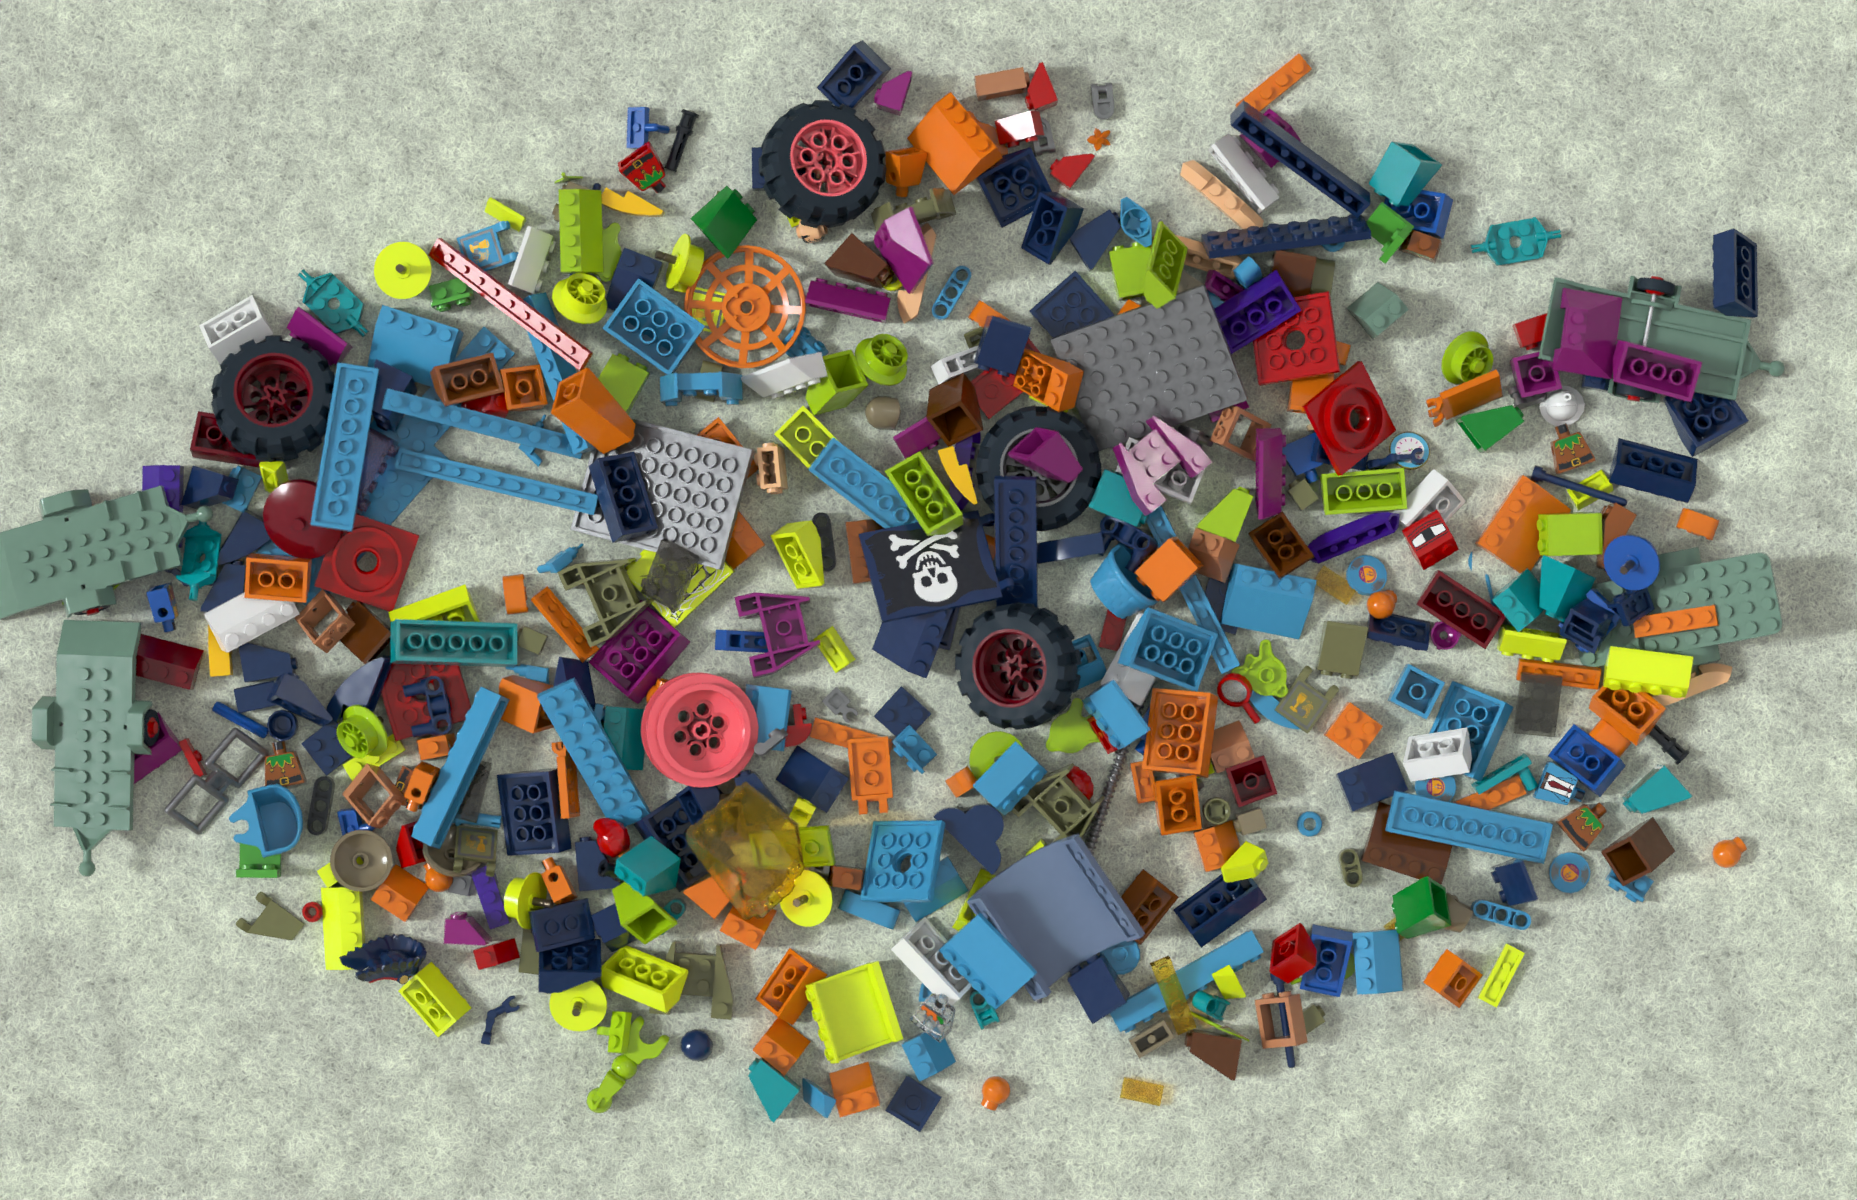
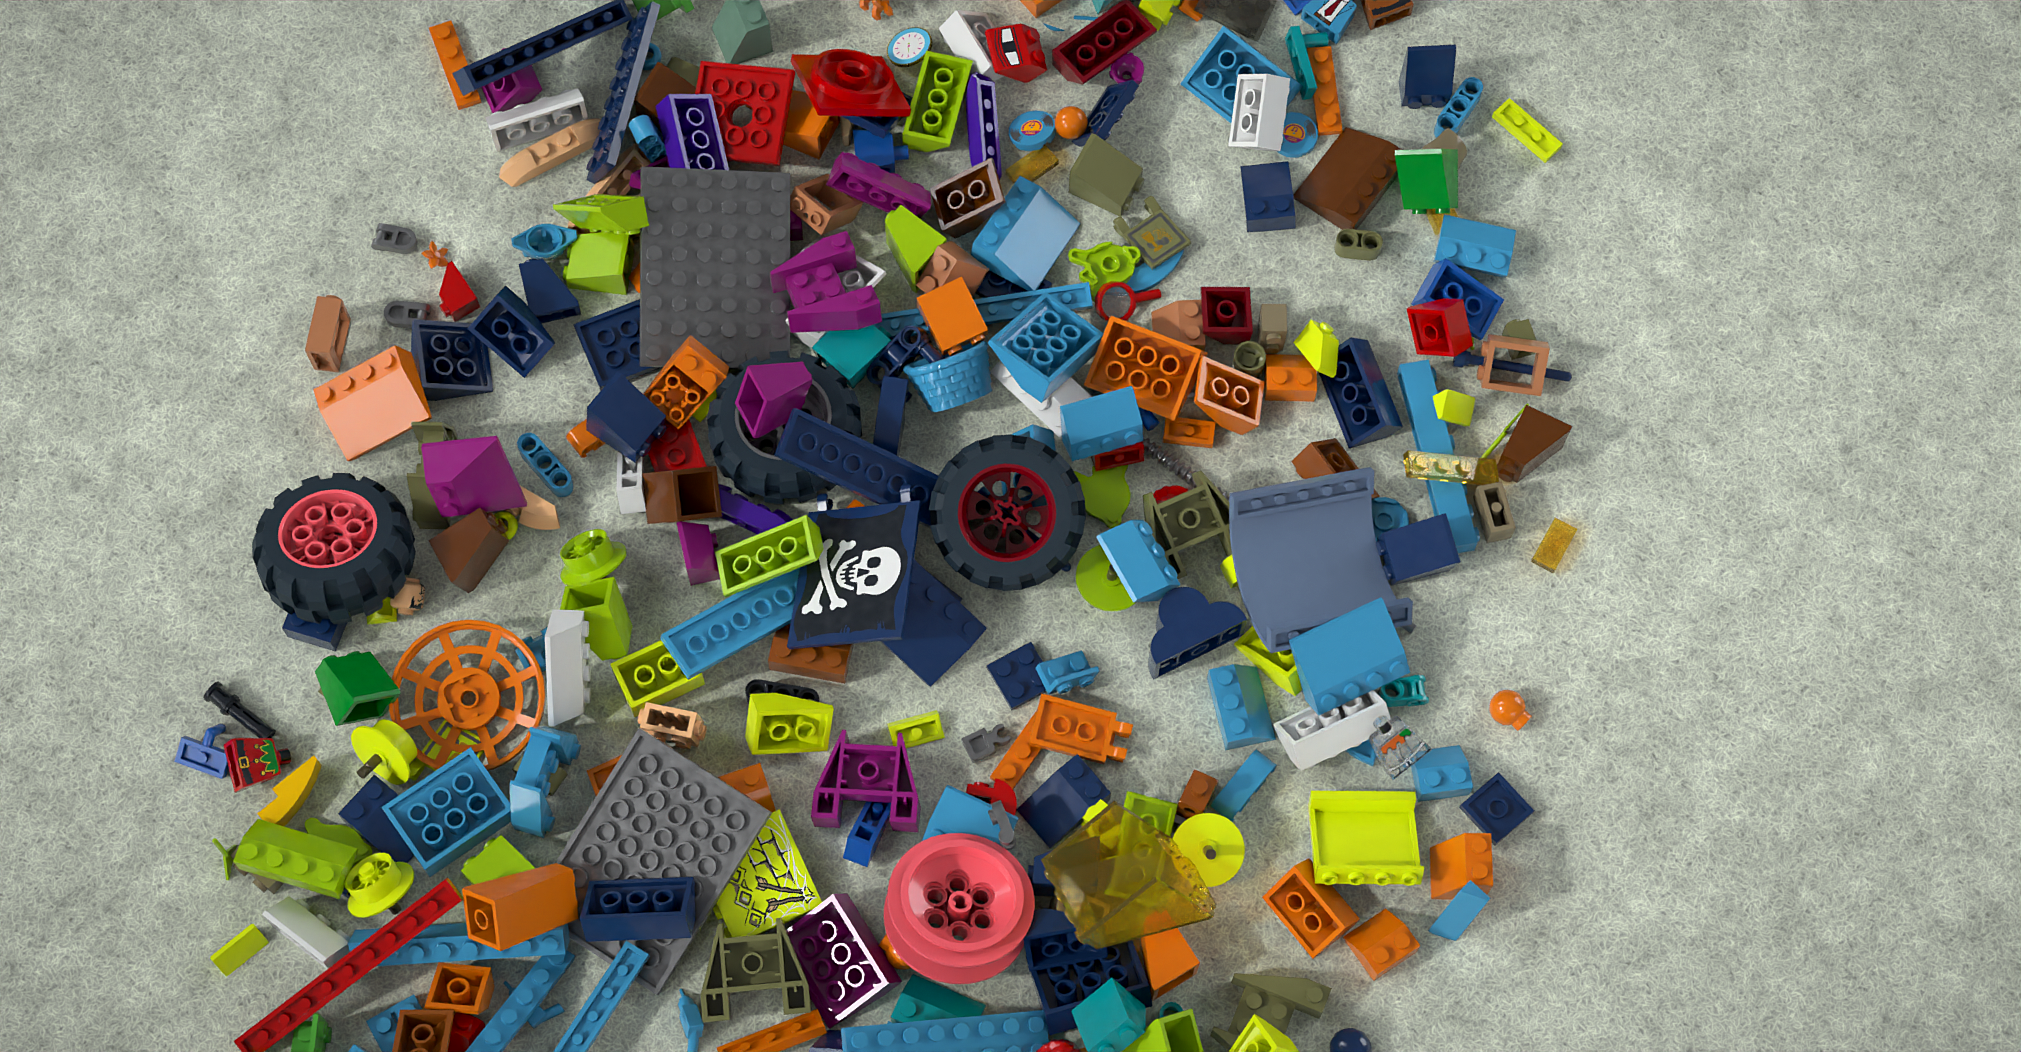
camera: 80 degrees left, 20 degrees down
dark azure flag [457,221,519,271] -> none
clear smoke plate [641,538,700,611] -> none
orange slope [719,892,777,950] -> none
teal slope [748,1057,801,1123] -> none
magenta slope [805,278,891,324] -> none
dark blue slope [817,40,891,109] -> none
dark azure piece [860,820,945,902] -> none
dark tan piece [865,396,901,430] -> none
magenta slope [874,71,913,116] -> none
orange torso [885,147,927,197] -> none
yellow slope [938,446,978,505] -> none
orange beam [945,766,977,798] -> none
olive slope [964,327,983,349] -> none
brick [995,111,1044,148] -> none
red slope [1025,62,1058,112] -> none
red plate [1098,609,1127,651] -> none
teal piece [1192,991,1231,1021] -> none
olive brick [1287,478,1319,511] -> none
dark azure piece [1297,811,1322,837] -> none
orange brick [1324,702,1383,759] -> none
dark blue piece [1367,448,1424,470] -> none
dark azure plate [1385,790,1553,864] -> none
dark azure brick [1387,664,1445,719] -> none
orange slope [1423,949,1483,1008] -> none
dark azure tile [1549,852,1590,893] -> none

